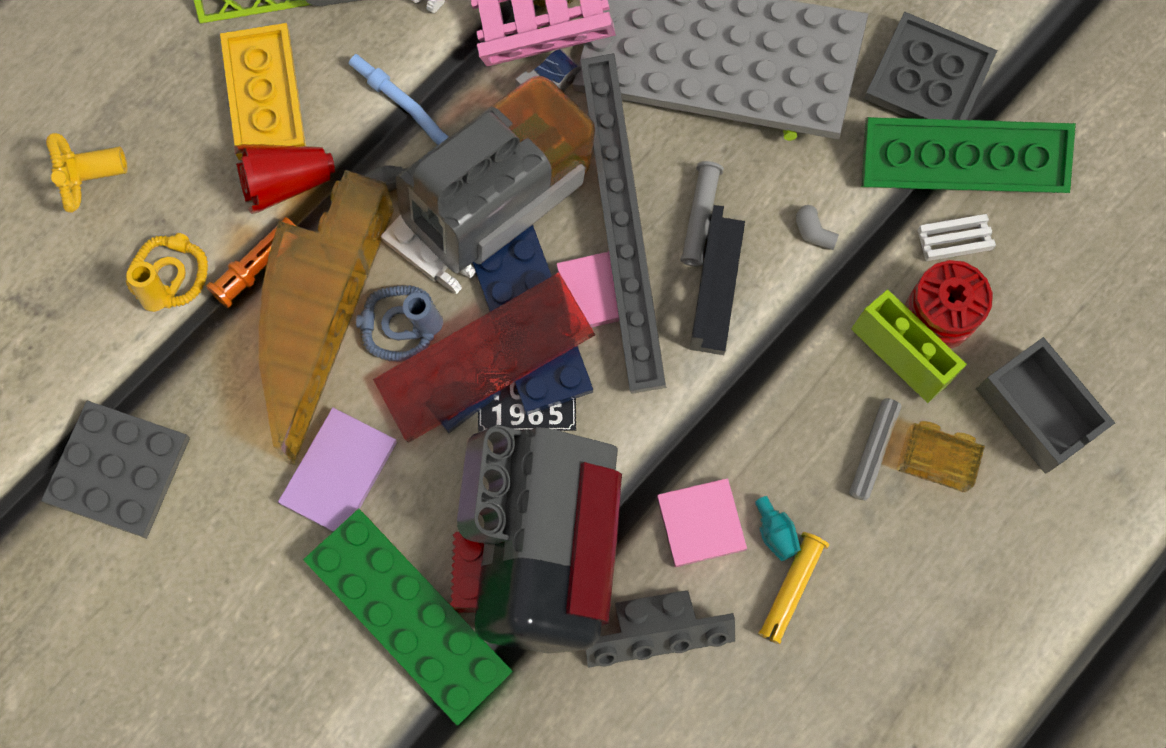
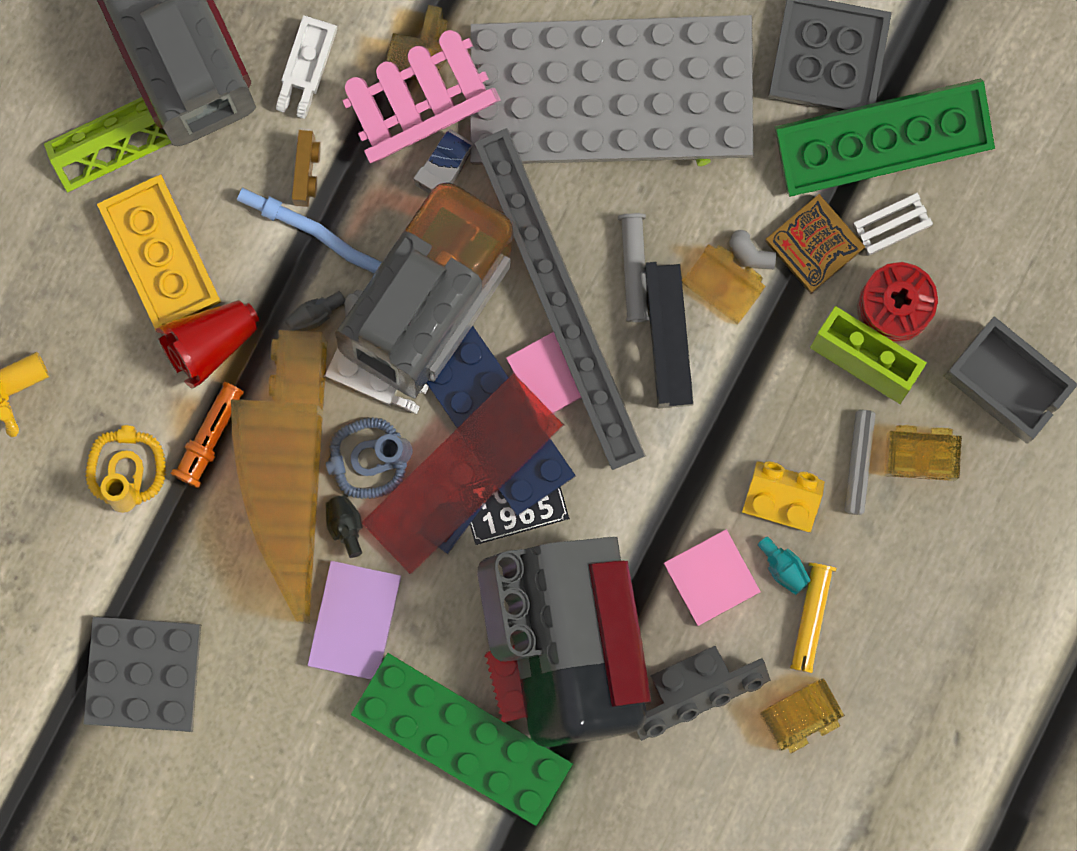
camera: 10 degrees left, 10 degrees up
none -> pearl gold plate [292,130,321,207]
none -> pearl dark grey piece [325,494,363,558]
none -> clear yellow bracket [682,244,766,324]
none -> yellow bracket [742,461,825,533]
none -> clear yellow brick [759,678,845,754]
none -> pearl gold tile [765,194,865,294]

